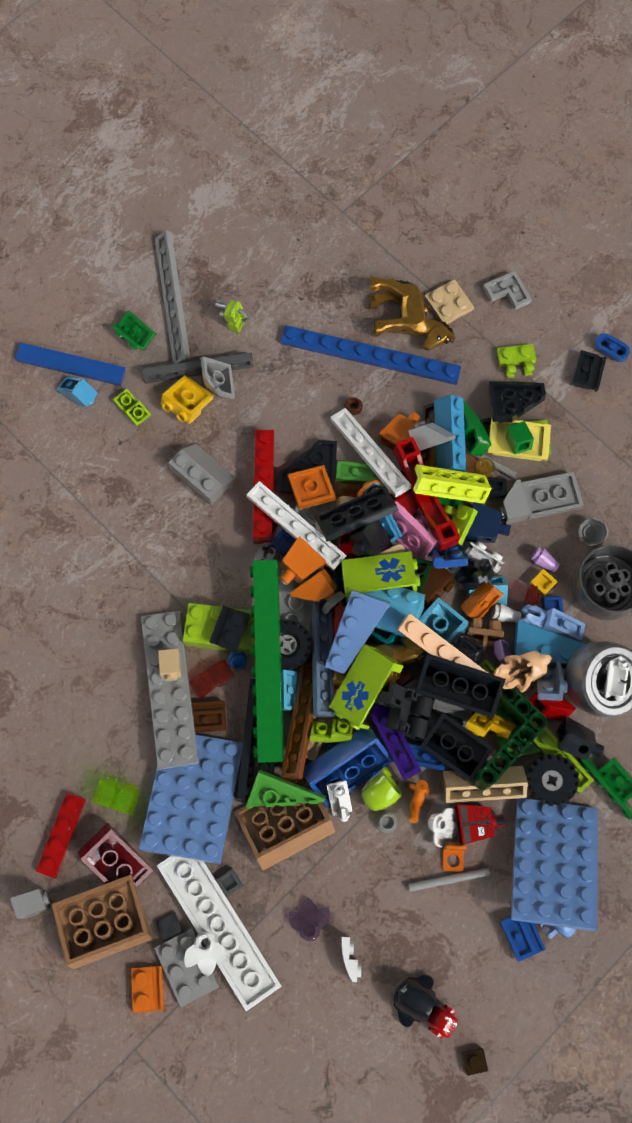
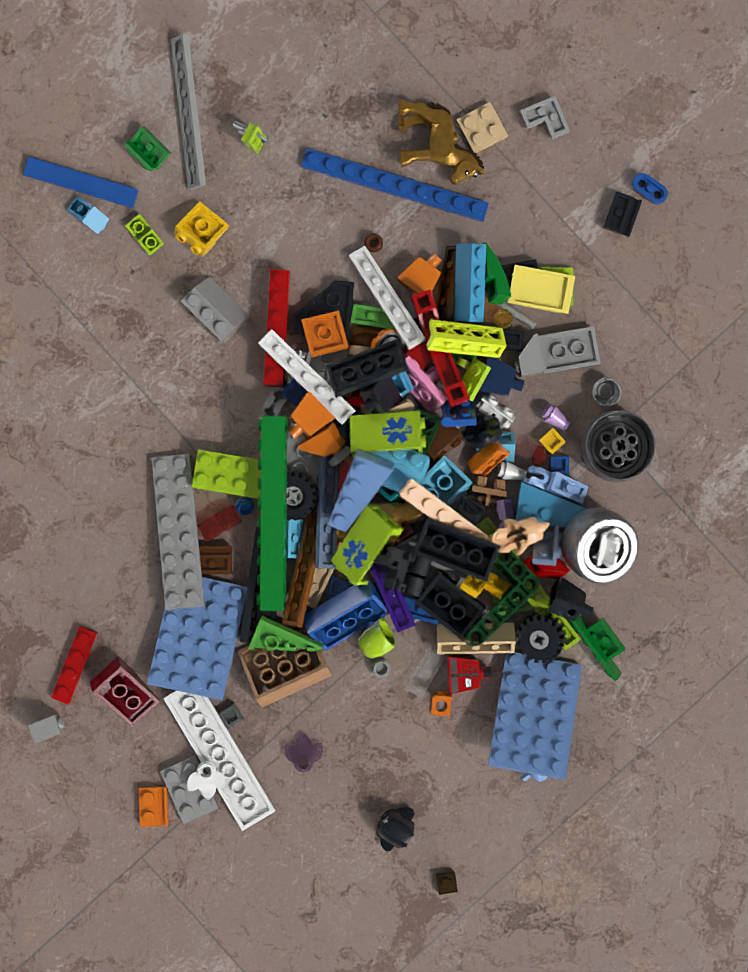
camera: 10 degrees right, 15 degrees up
medium nougat slope [51,875,153,969] -> none
clear neon green piece [92,777,141,816] -> none
dark grey plate [143,352,254,384] -> none
black slope [156,912,184,941] -> none
tan brick [158,649,182,681] -> none
light grey slope [200,356,235,399] -> none
black plate [209,605,250,653] -> none
lime slope [310,719,353,742] -> none
white hinge [326,780,352,822] -> none
white slope [341,937,361,982] -> none
orange piece [408,780,430,823] -> none
light grey bar [408,867,490,892] -> none
light grey slope [409,421,456,451] -> none
red head [427,1004,459,1039] -> none
white plate [428,808,458,848] -> none
black plate [488,381,546,423] -> none
lime plate [496,344,536,378] -> none
blue plate [500,917,546,962] -> none
green brick [506,421,534,454] -> none

